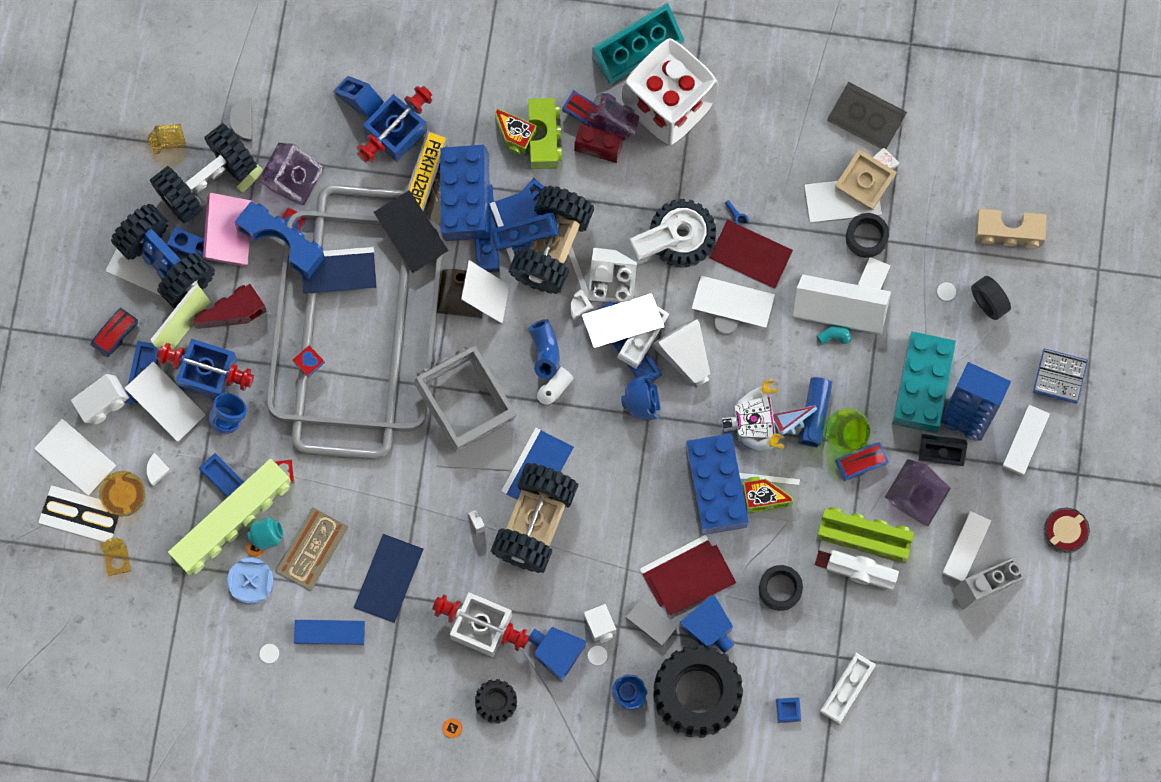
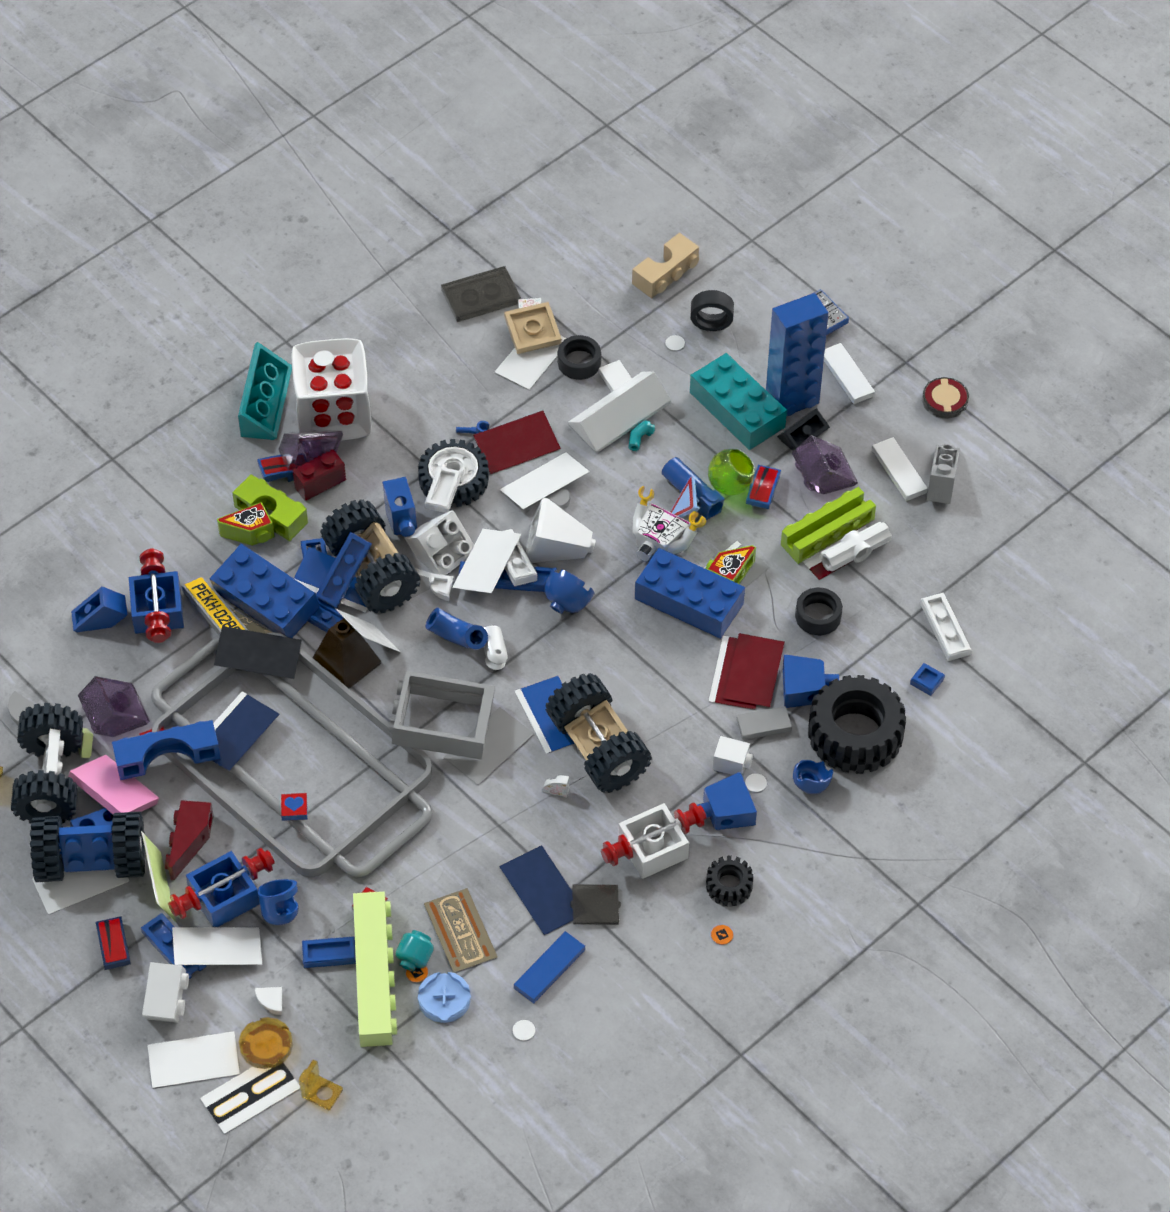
camera: 50 degrees left, 20 degrees down
none -> blue torso [382,476,417,537]
none -> clear smoke piece [570,884,621,925]

